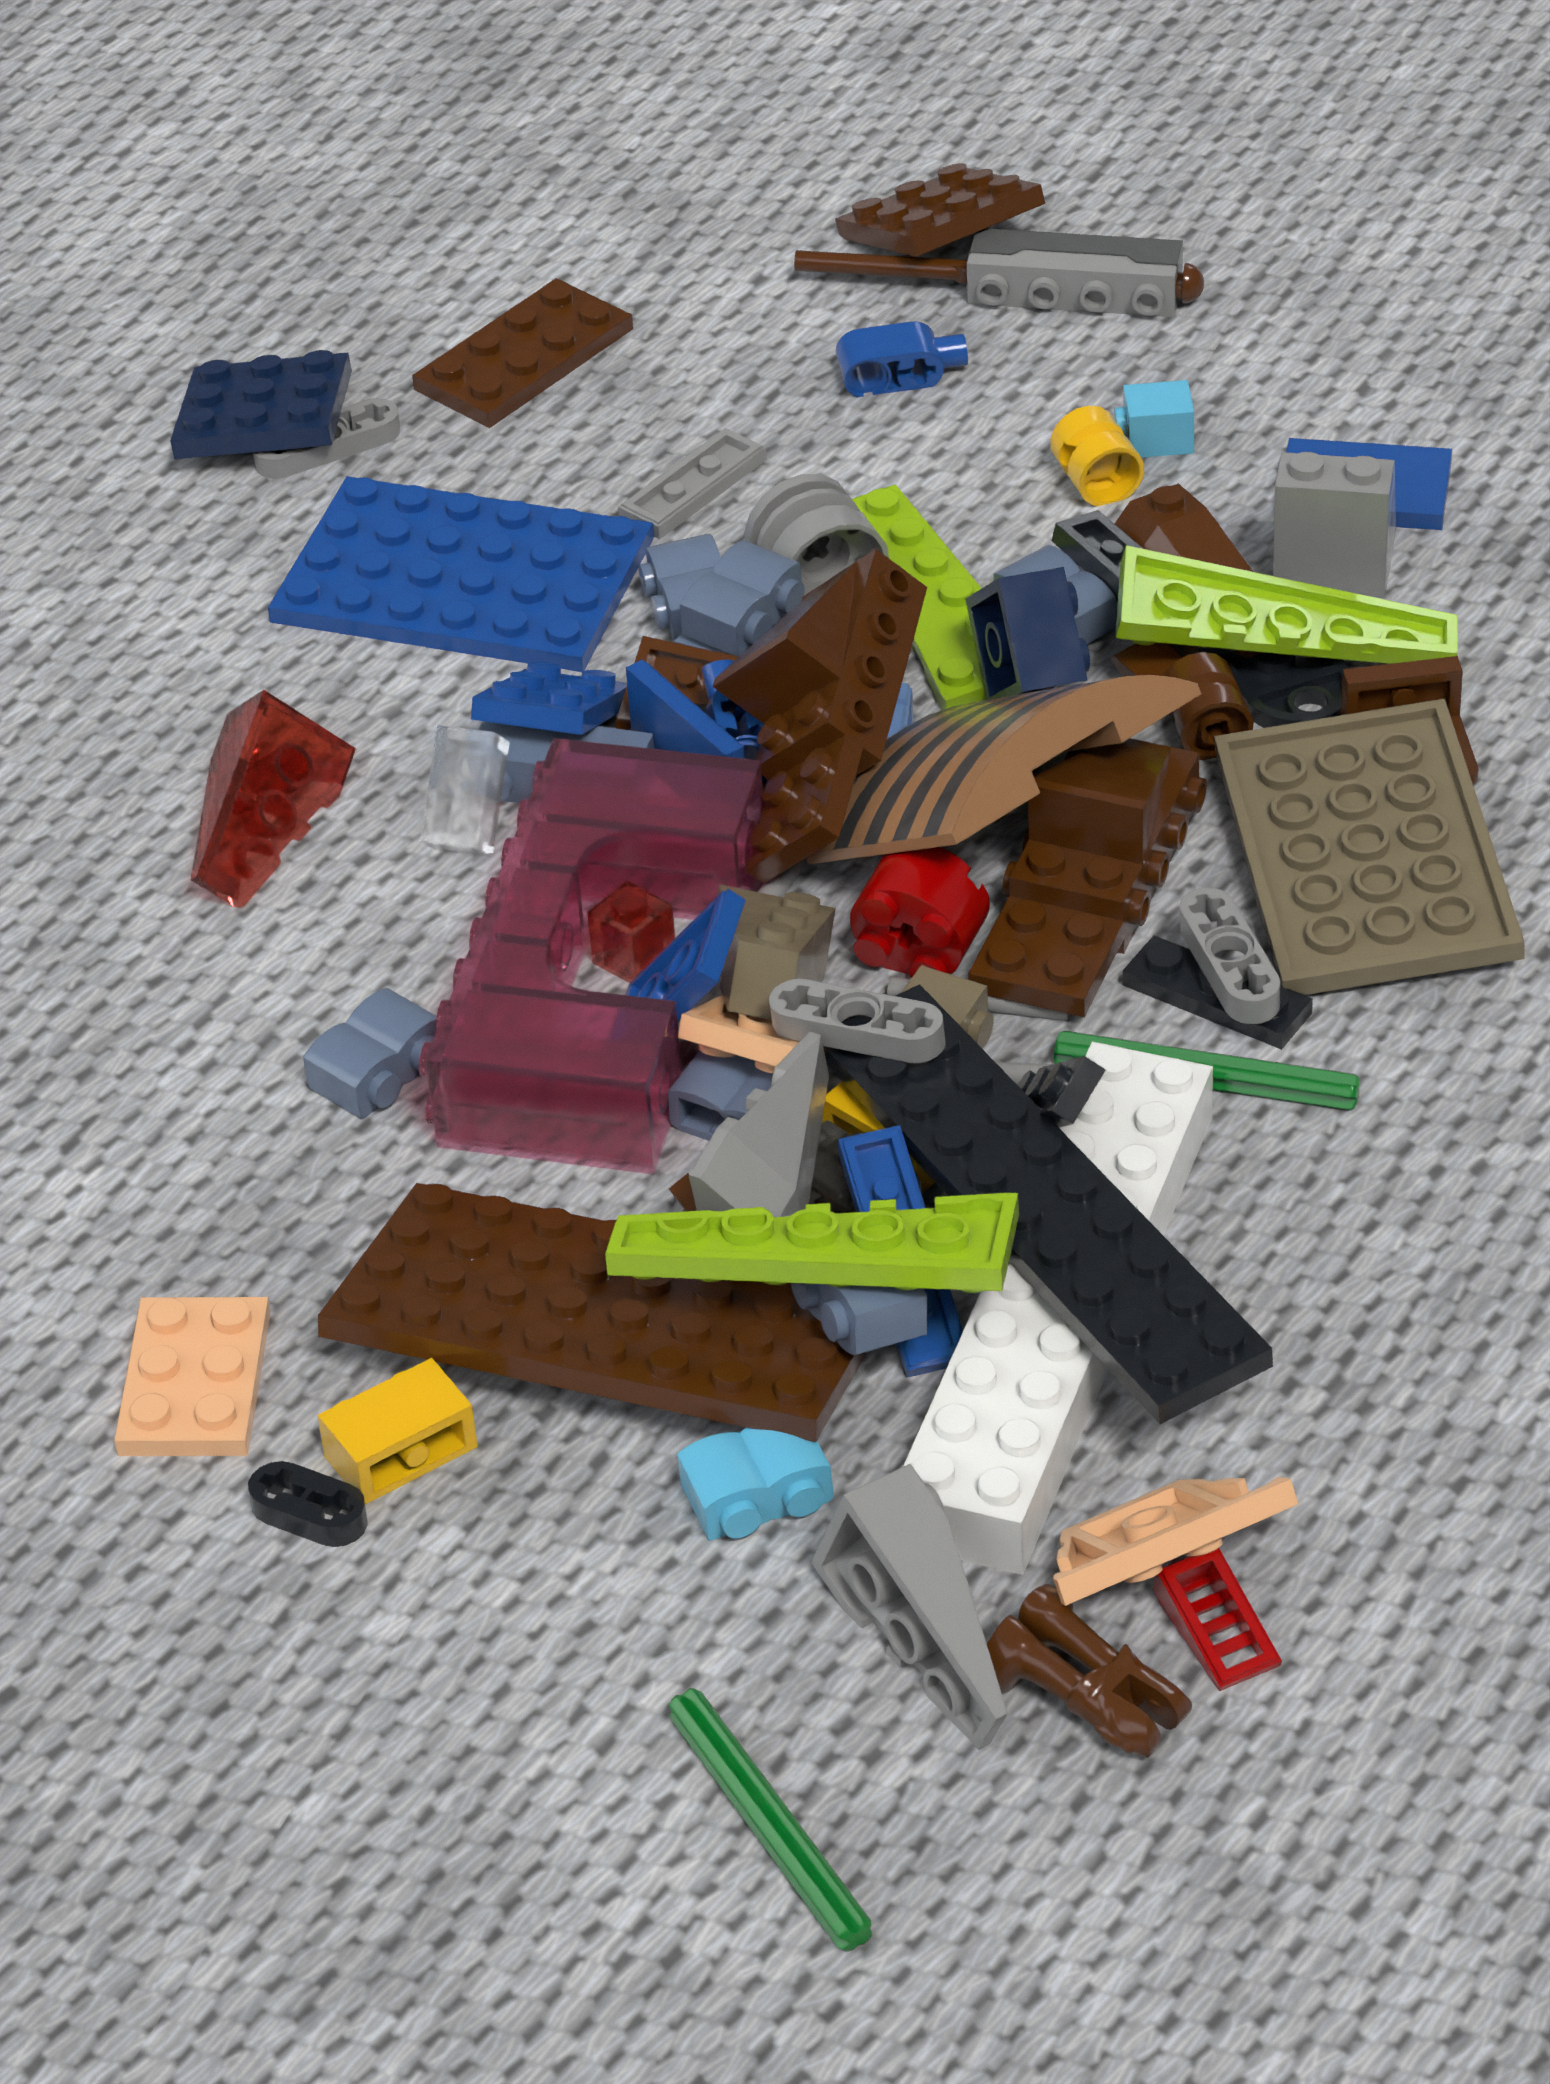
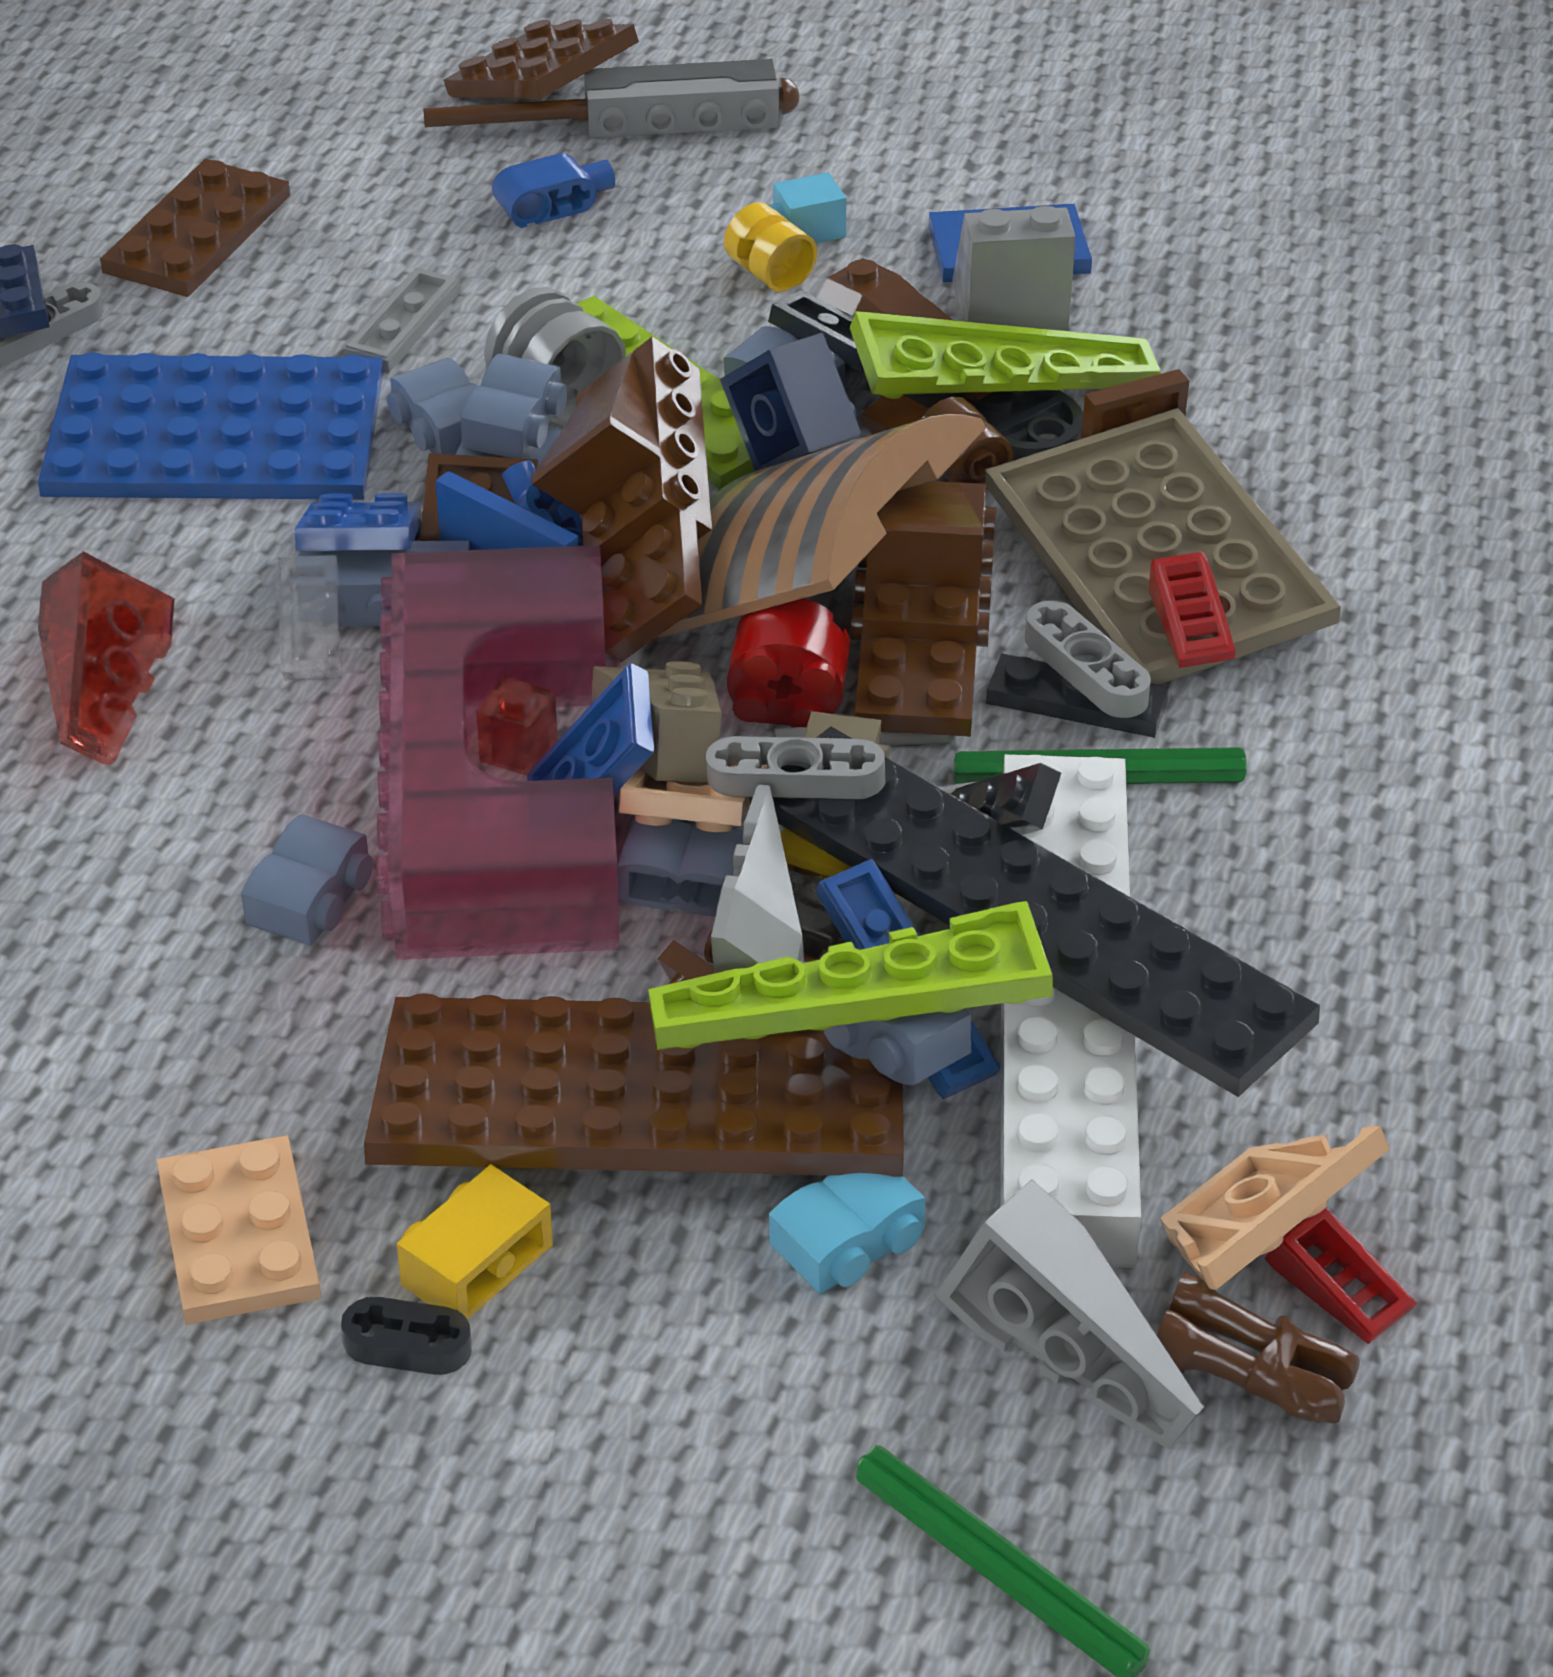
camera: 20 degrees left, 0 degrees up
none -> red slope [1149,552,1236,668]

